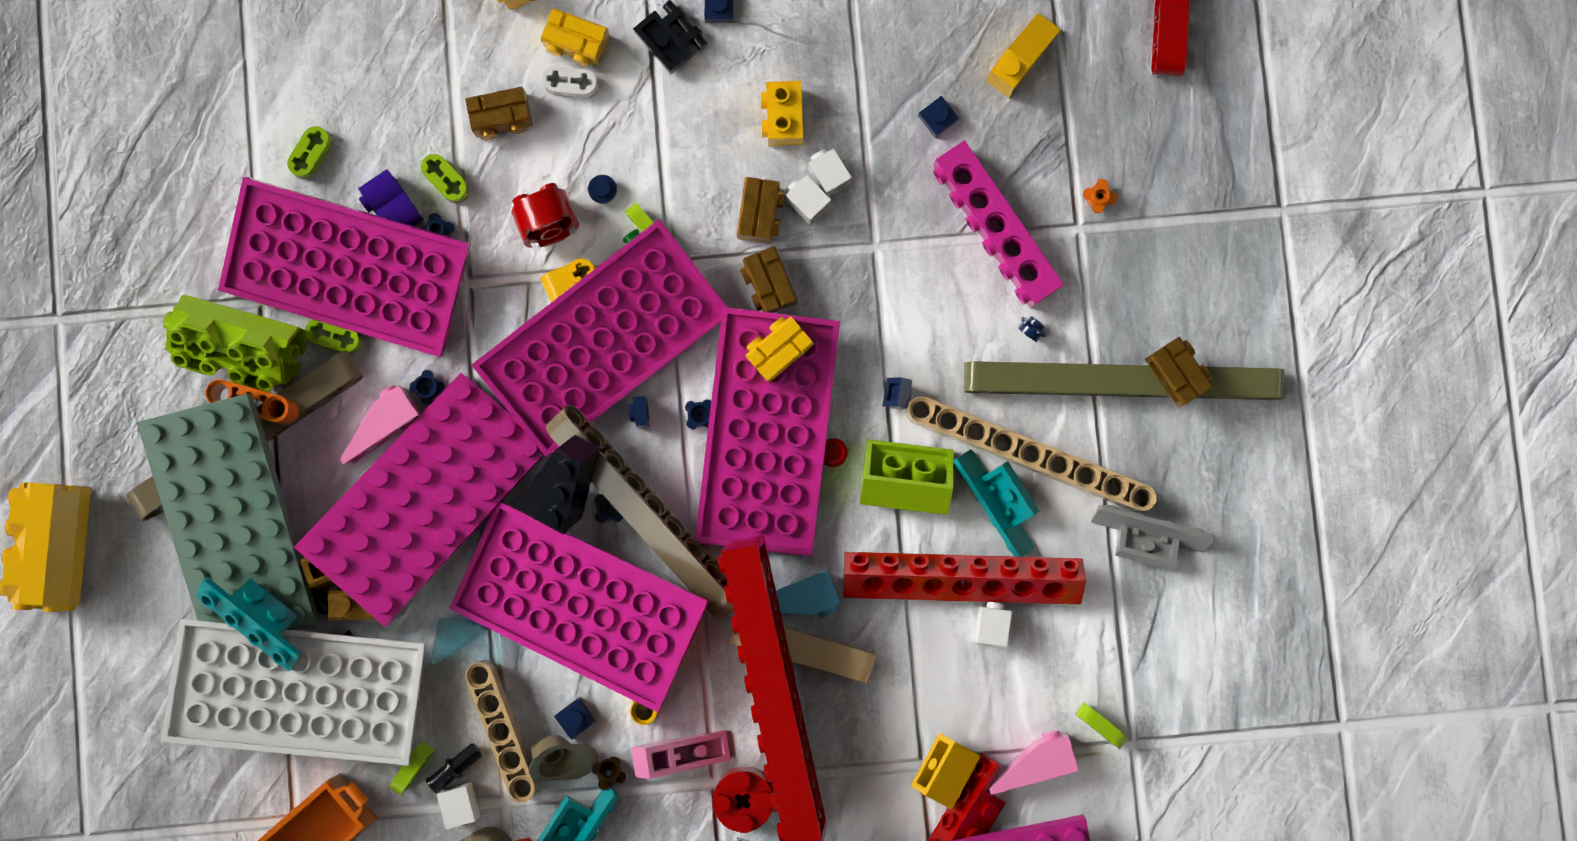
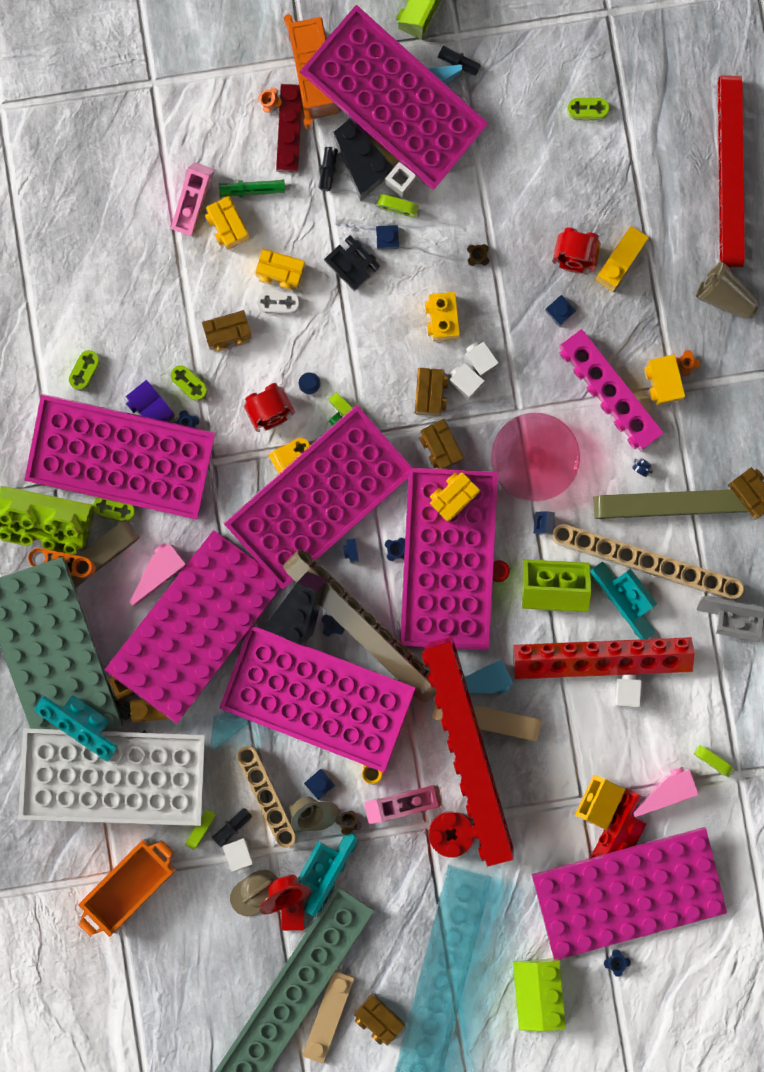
camera: 10 degrees left, 0 degrees up
dark blue plate [409,370,445,405] -> none
none -> dark brown plate [467,244,489,266]
none -> clear pink dish [491,413,580,502]
none -> red brick [552,227,601,273]
none -> yellow brick [644,354,685,406]
none -> dark tan cone [695,262,758,319]

